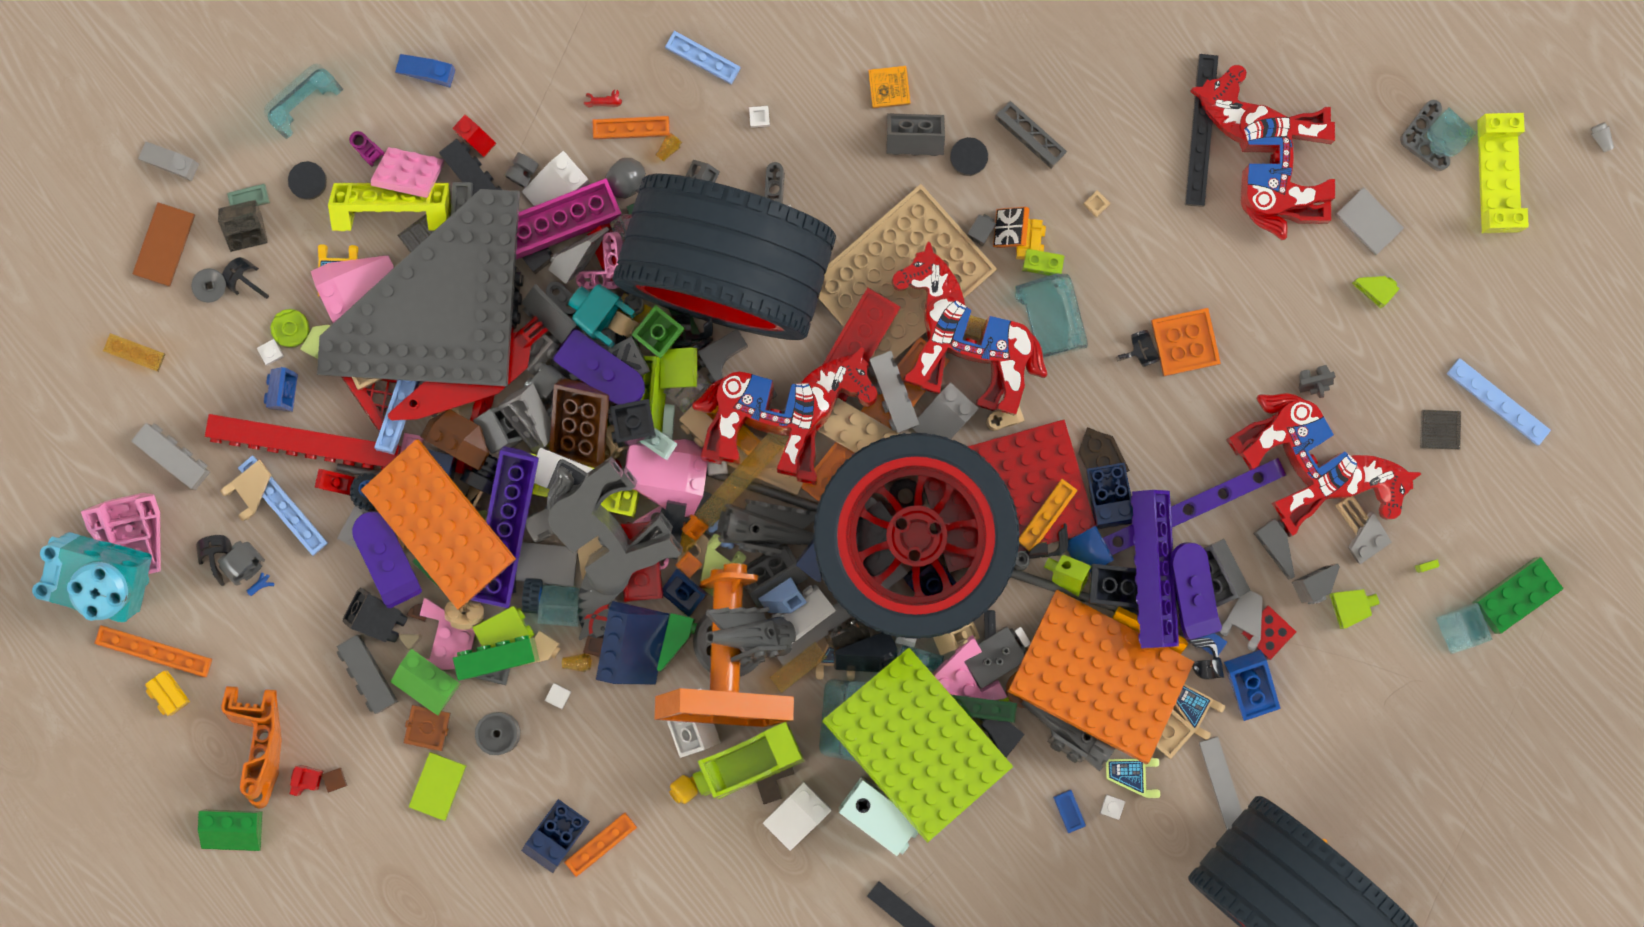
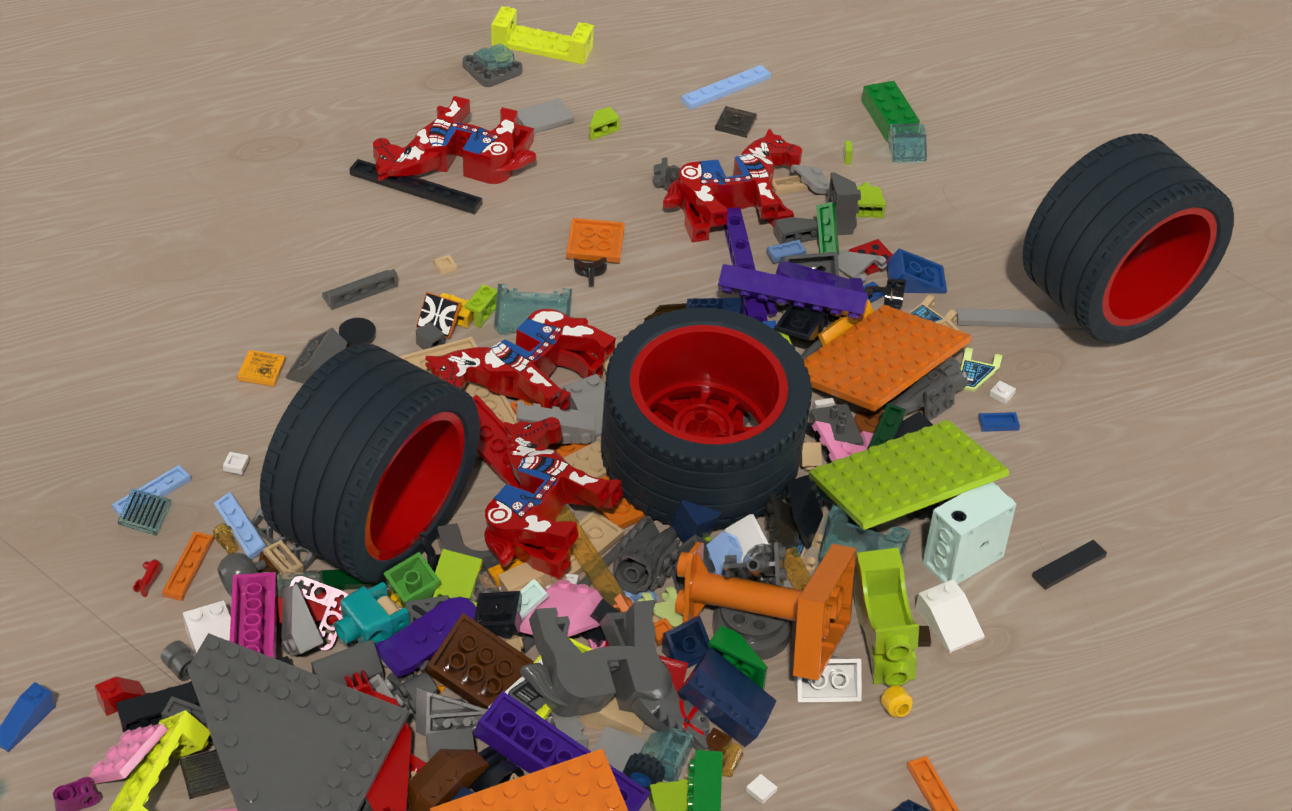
camera: 75 degrees left, 40 degrees down
none -> clear light blue tile [118,488,171,536]
none -> light blue tile [214,492,267,560]
none -> medium blue plate [766,240,807,263]
none -> green plate [816,202,839,255]

